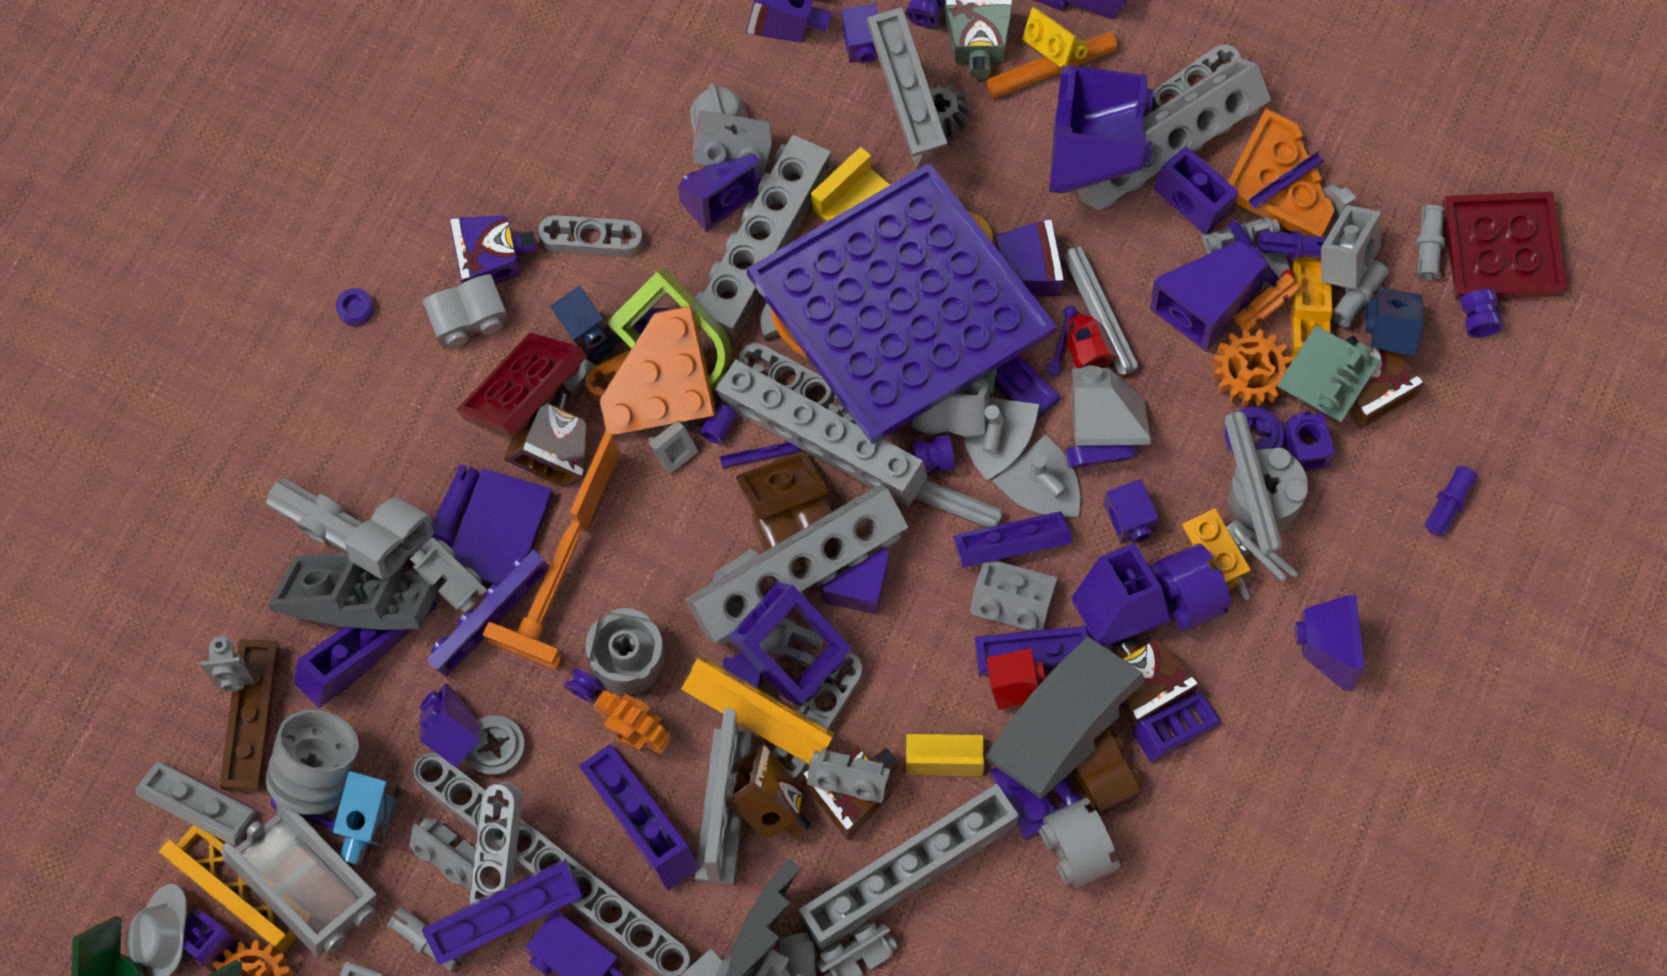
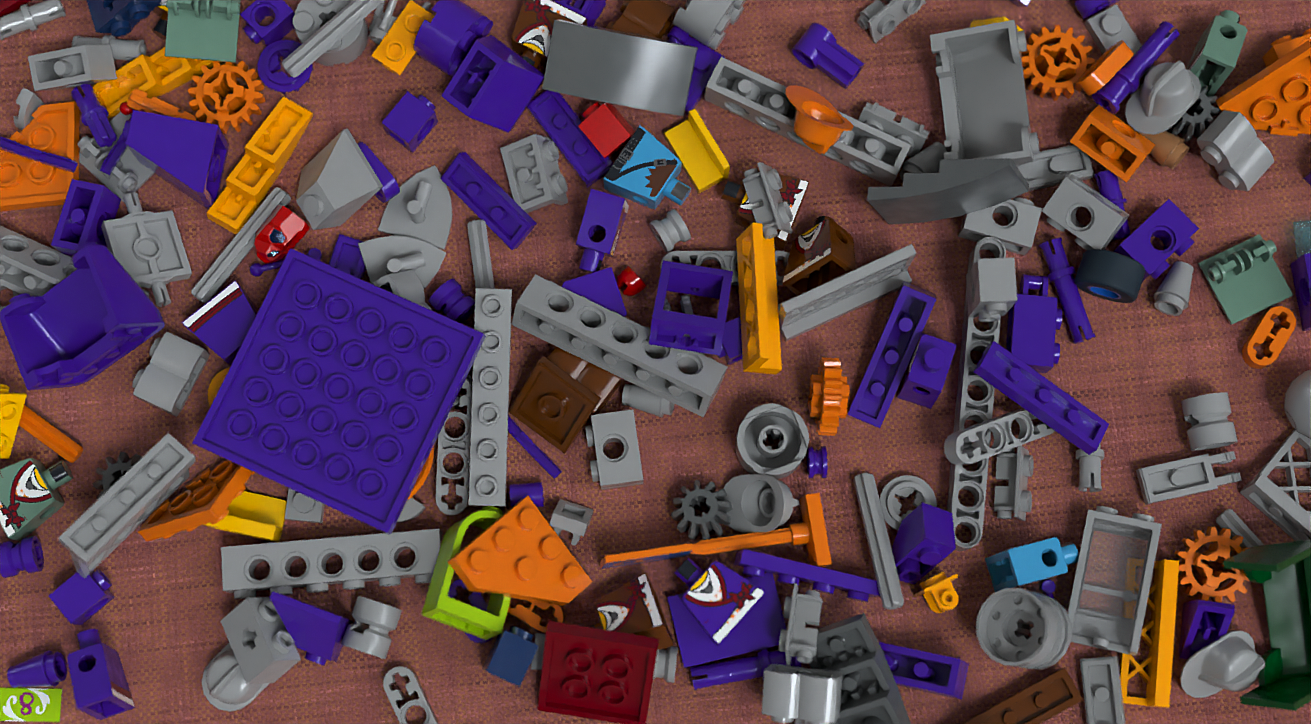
camera: 125 degrees left, 10 degrees up
none -> light grey plate [101,192,192,307]
none -> light grey brick [132,332,210,417]
none -> orange plate [138,460,255,542]
none -> light orange slope [207,97,313,235]
none -> light grey wheel [341,596,402,659]
none -> dark purple torso [576,189,629,273]
none -> light grey brick [585,409,643,490]
none -> dark azure torso [603,125,692,209]
none -> red hinge [616,265,647,297]
none -> light grey wheel [649,209,691,253]
none -> light grey wheel [653,646,678,683]
none -> dark grey gear [671,480,733,541]
none -> torso [674,558,765,646]
none -> light grey piece [723,474,799,532]
none -> orange piece [785,85,854,154]
none -> dark purple piece [791,23,864,89]
none -> light grey axle [853,472,904,610]
none -> dark purple torso [897,333,956,409]
none -> light orange hinge [914,572,959,613]
none -> light grey brick [966,258,1017,322]

